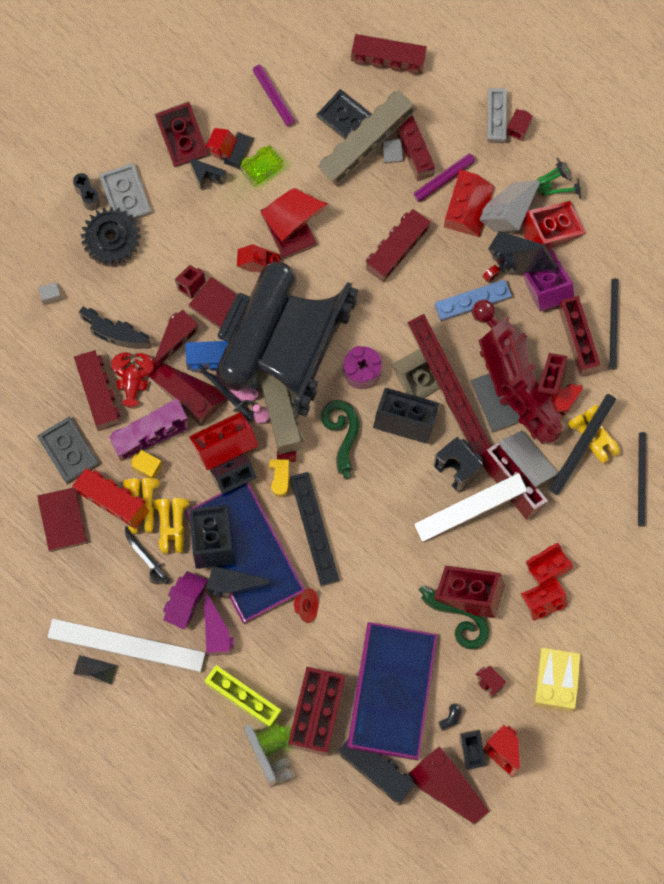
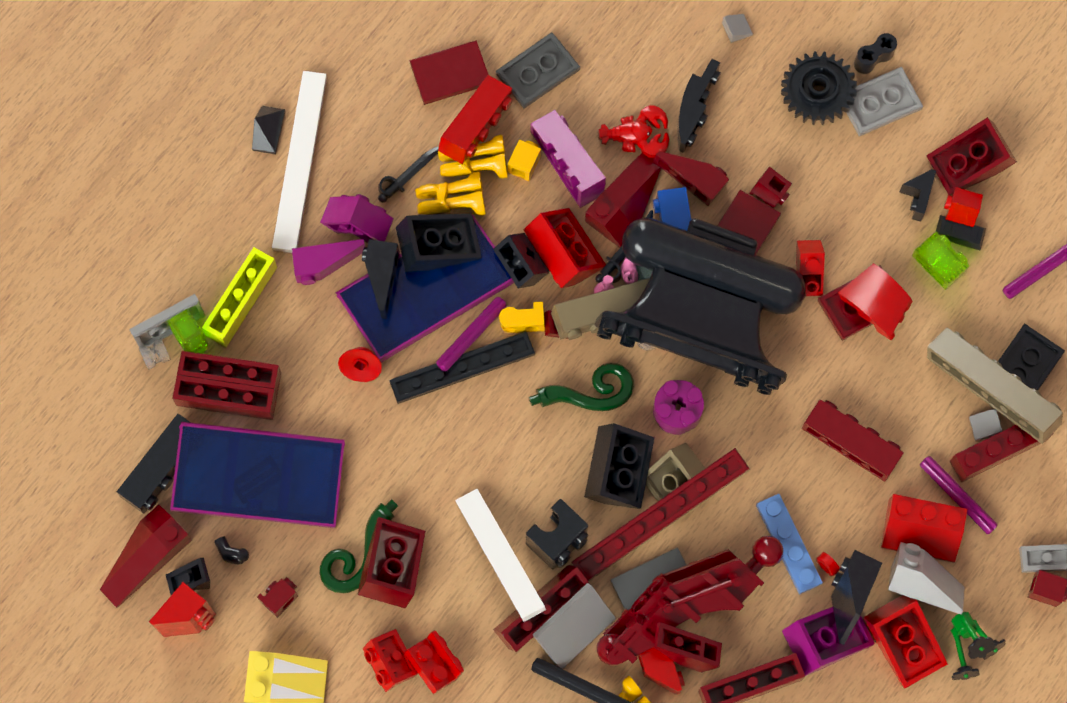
camera: 85 degrees right, 0 degrees up
dark red brick [74,350,121,431] -> none
none -> magenta axle [436,297,507,371]

